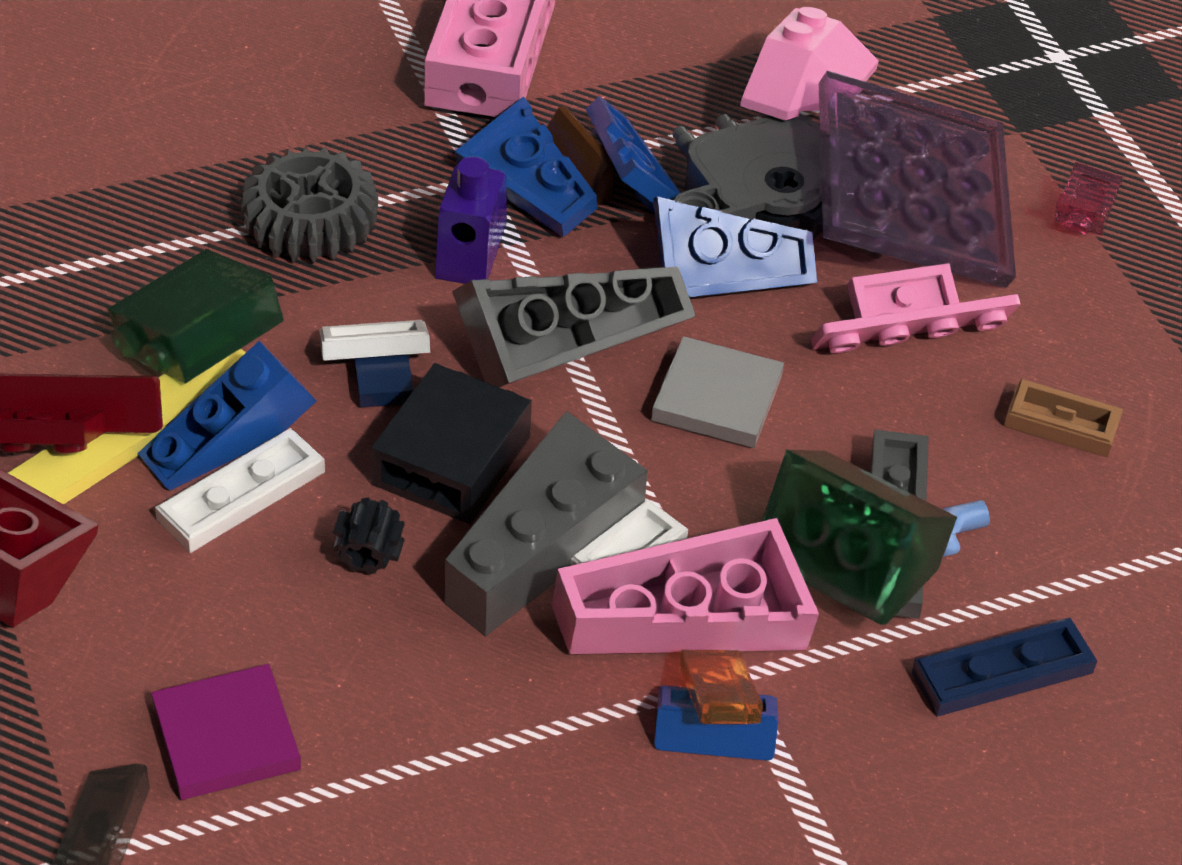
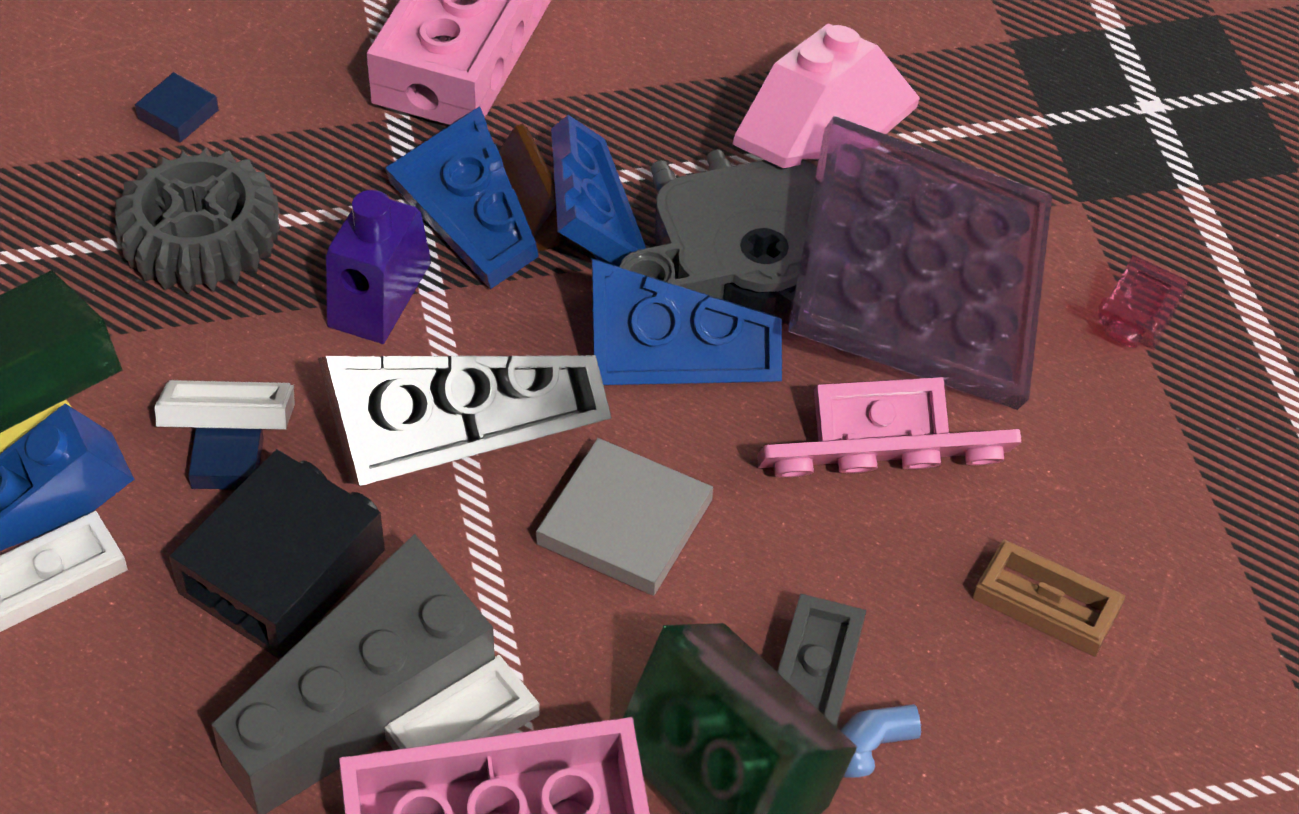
camera: 10 degrees right, 5 degrees up
black gear [332,497,405,574] -> none
none -> dark blue tile [135,72,219,143]

